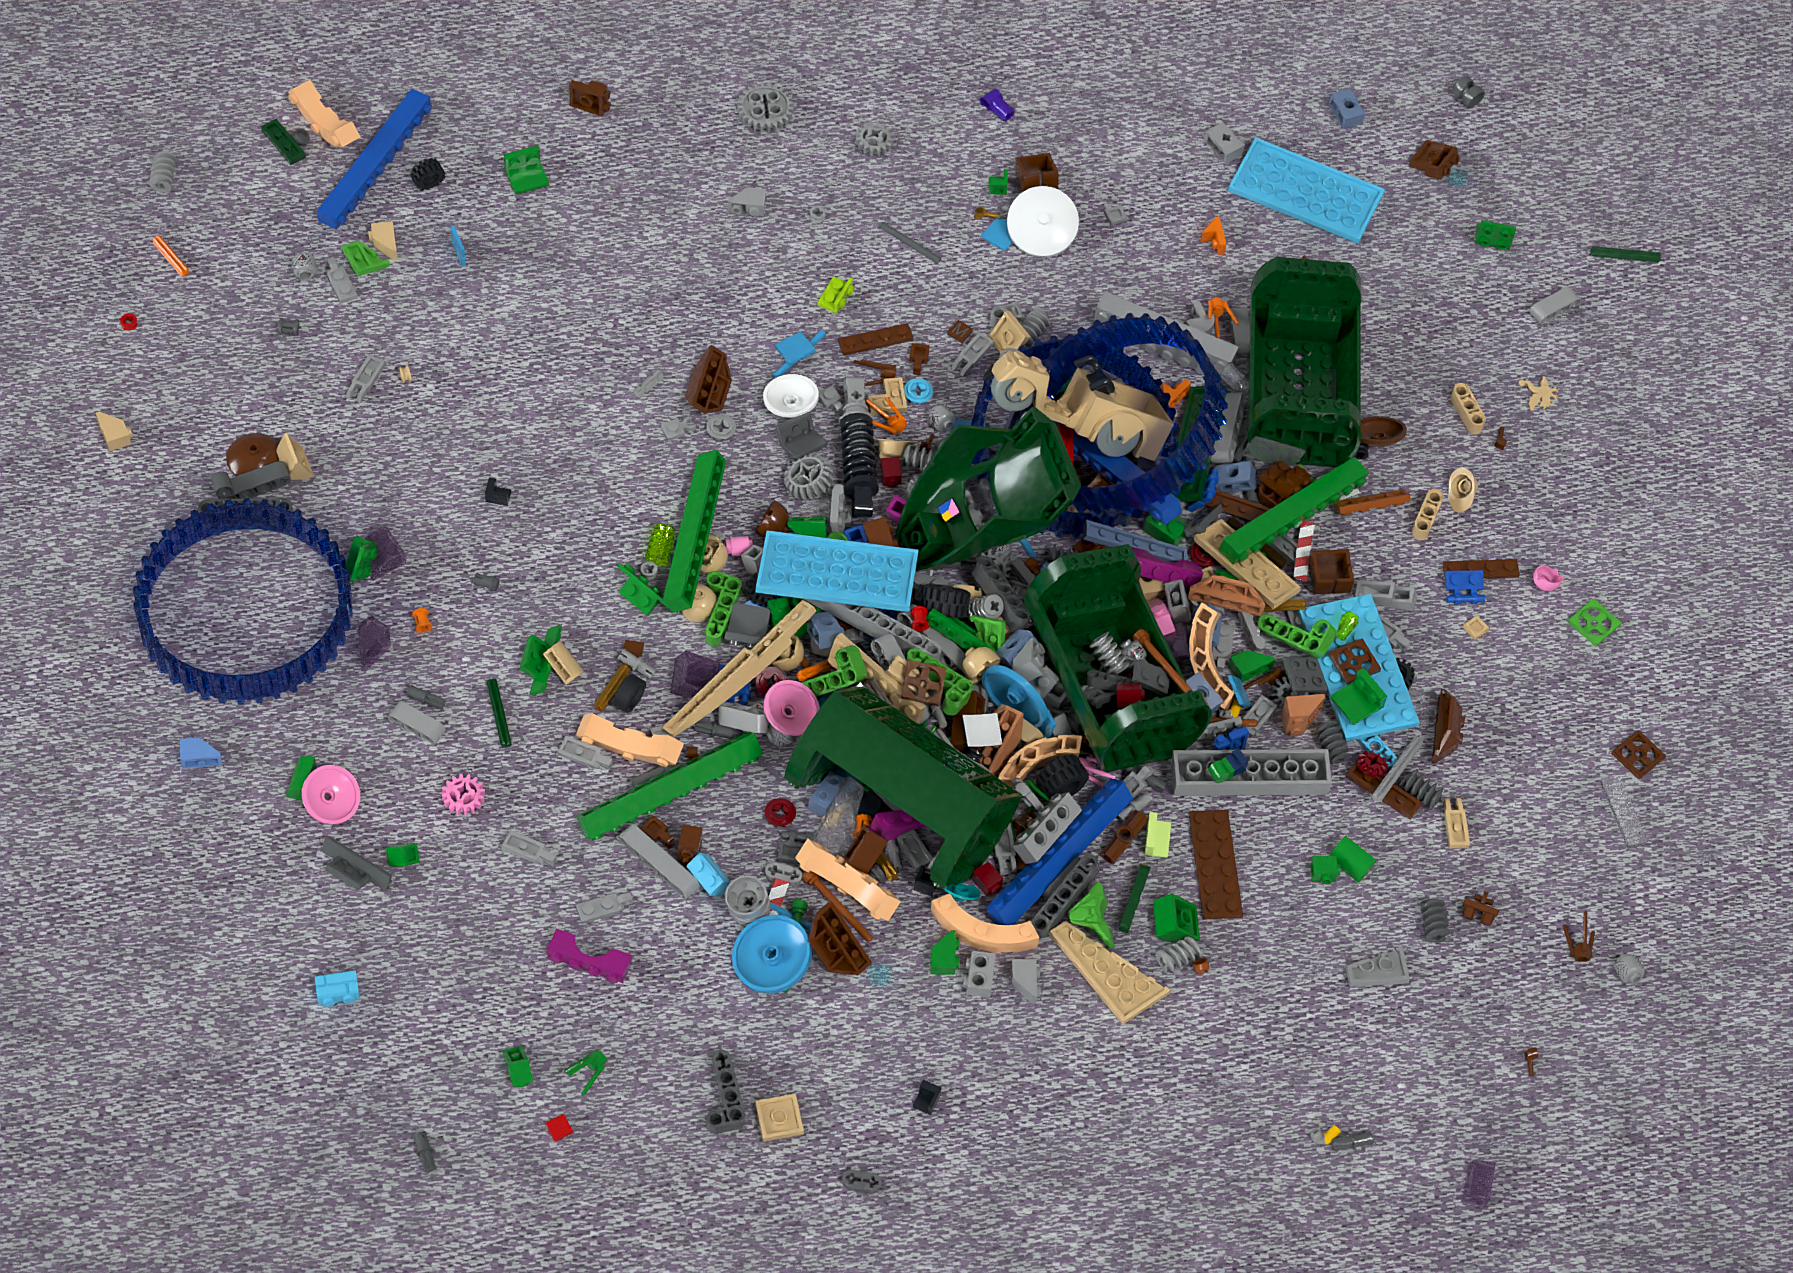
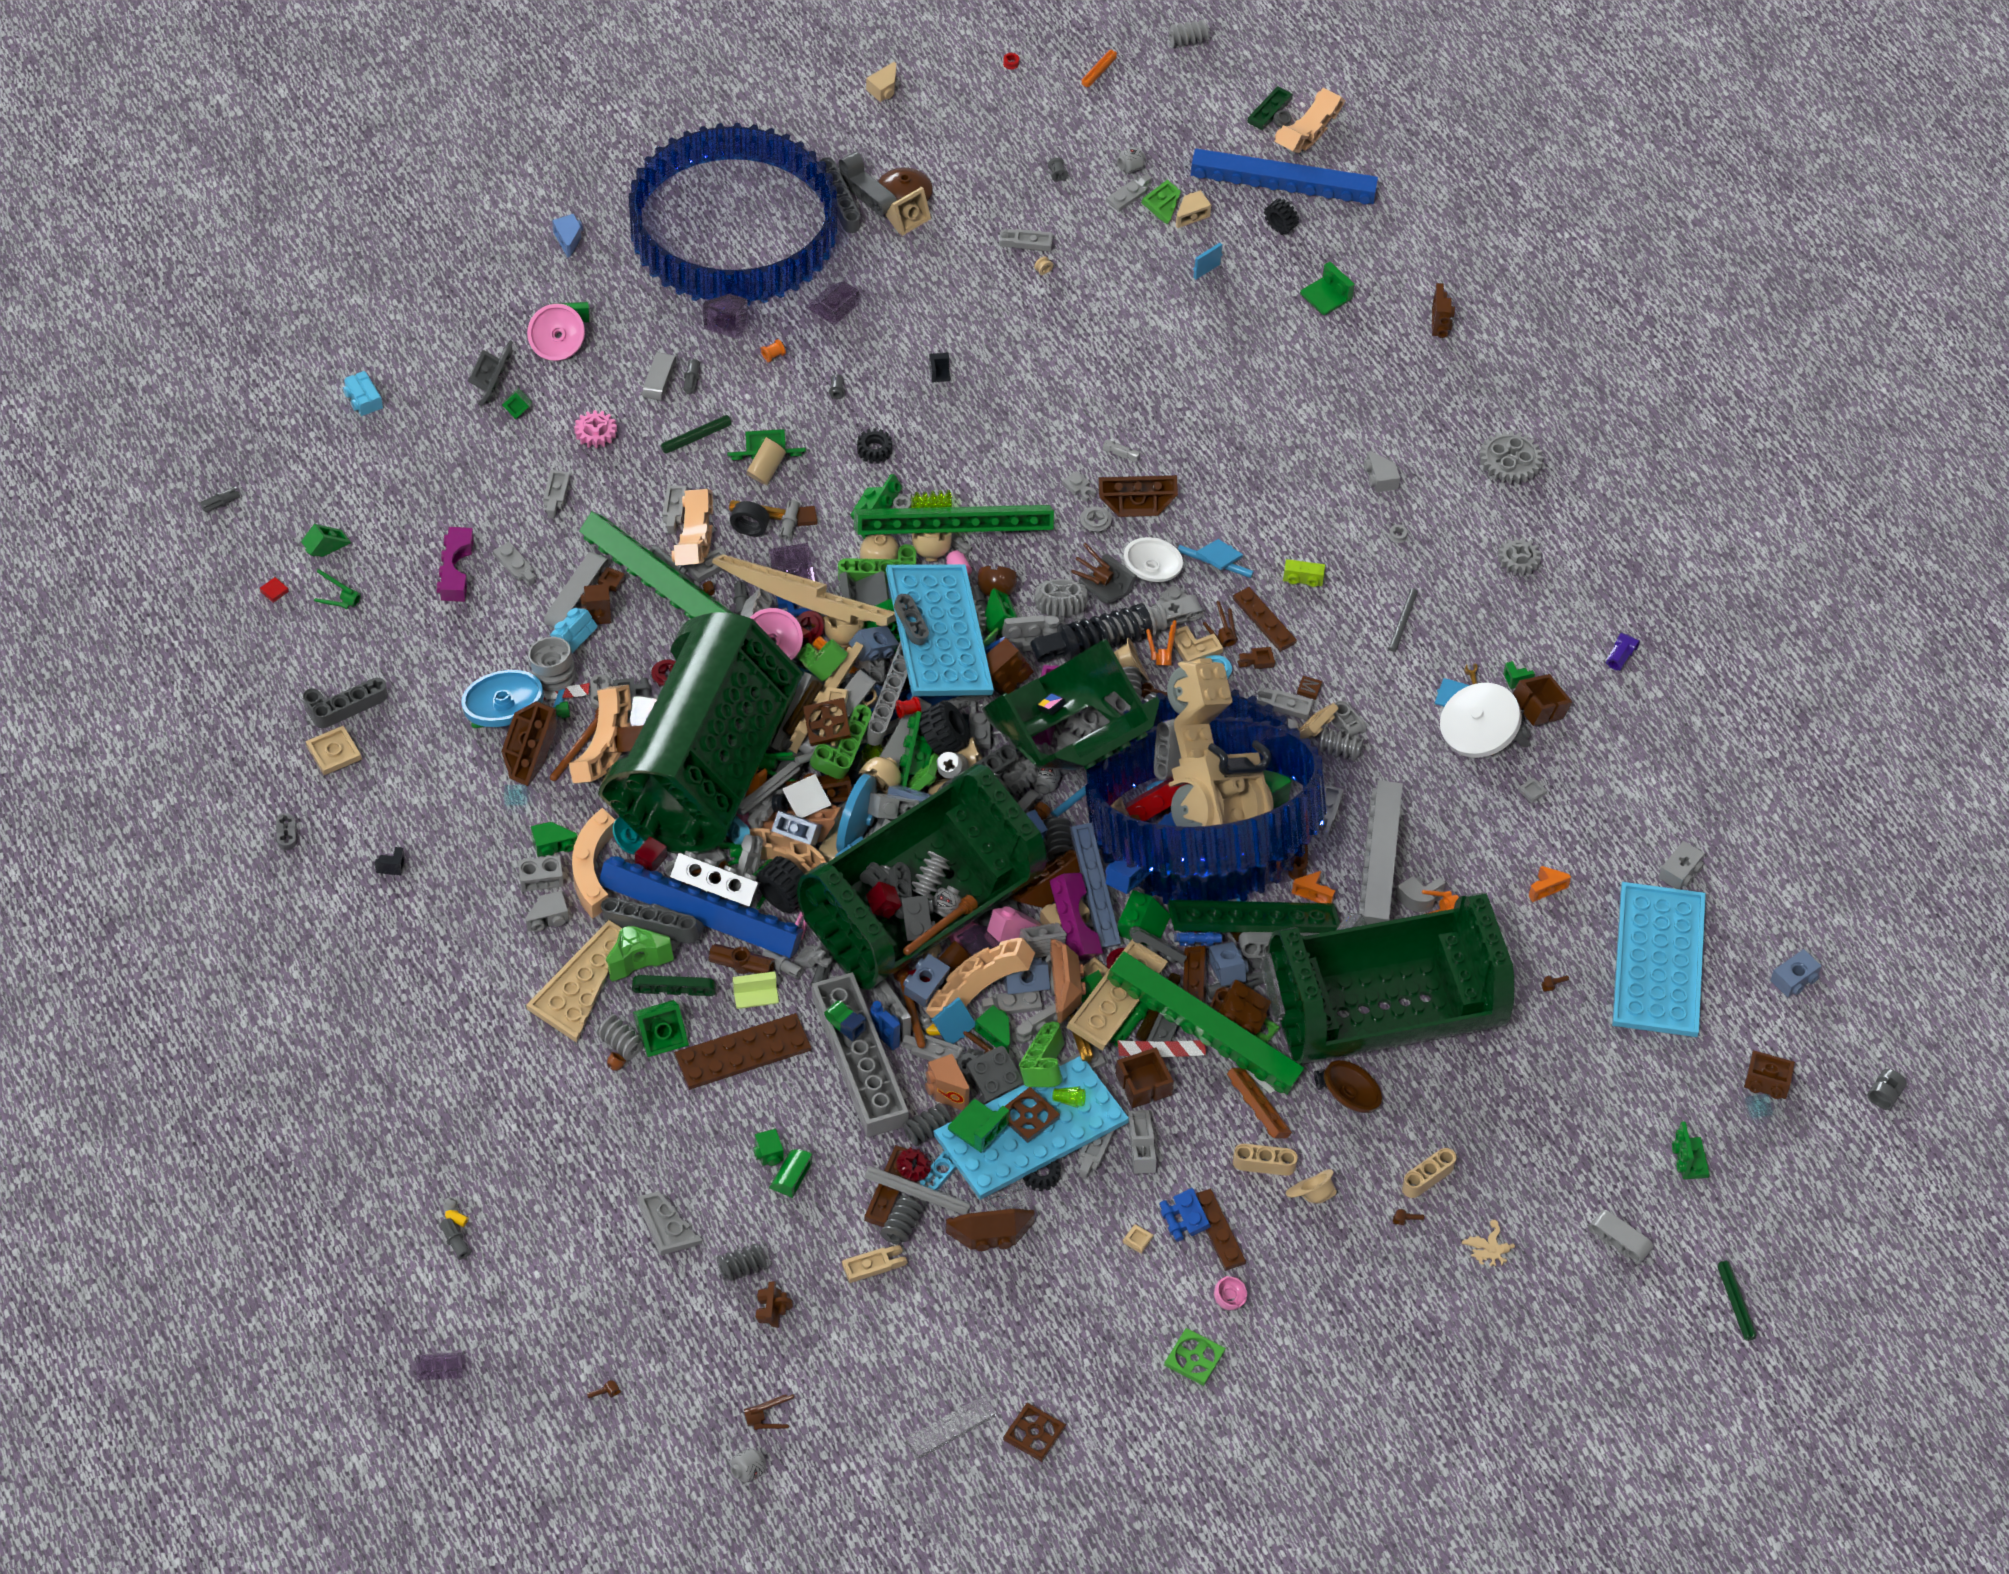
camera: 75 degrees right, 5 degrees down
green bracket [343,535,378,583] -> none
none -> sand blue brick [771,811,823,845]
none -> black tyre [857,428,892,464]
none -> dark grey beam [894,594,929,645]
none -> reddish brown plant [1071,543,1114,586]

